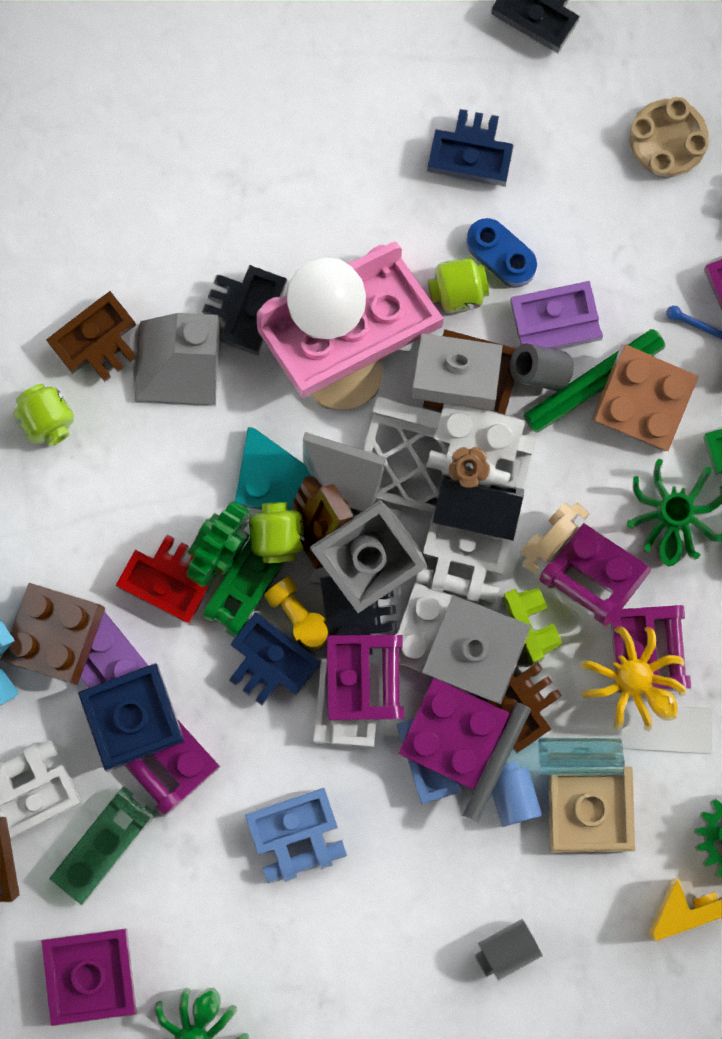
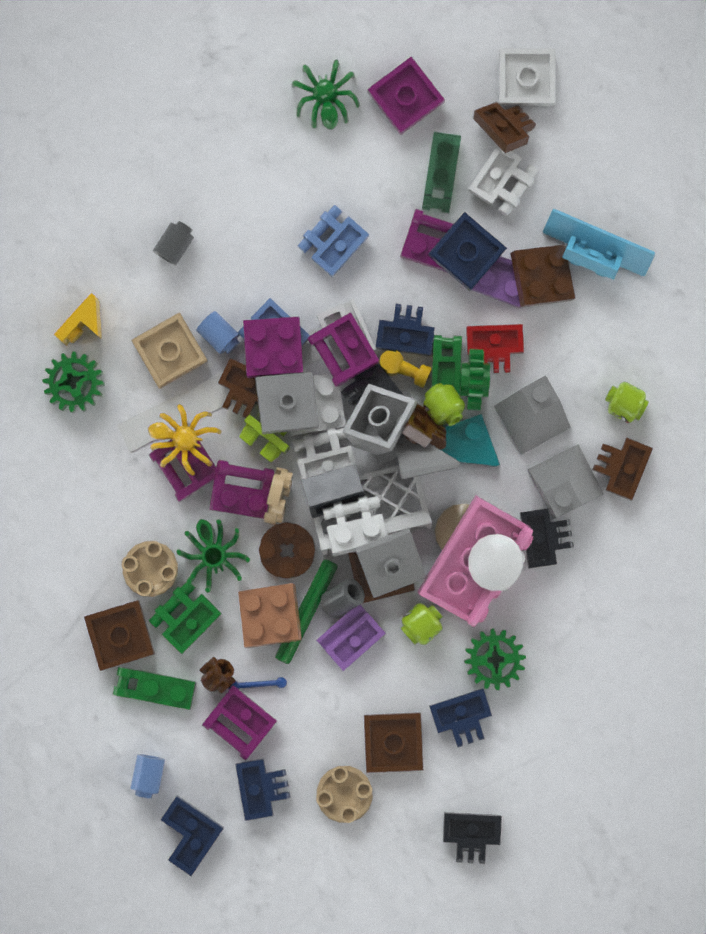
camera: 155 degrees right, 5 degrees up
medium nougat plate [449,447,490,488] -> none
dark grey bar [462,702,531,823] -> none
blue plate [466,218,537,287] -> none
clear light blue tile [538,738,625,775] -> none
none -> reddish brown plate [259,522,315,579]
none -> reddish brown plate [364,712,423,773]
none -> green gear [464,628,526,691]
none -> light grey slope [494,375,571,455]

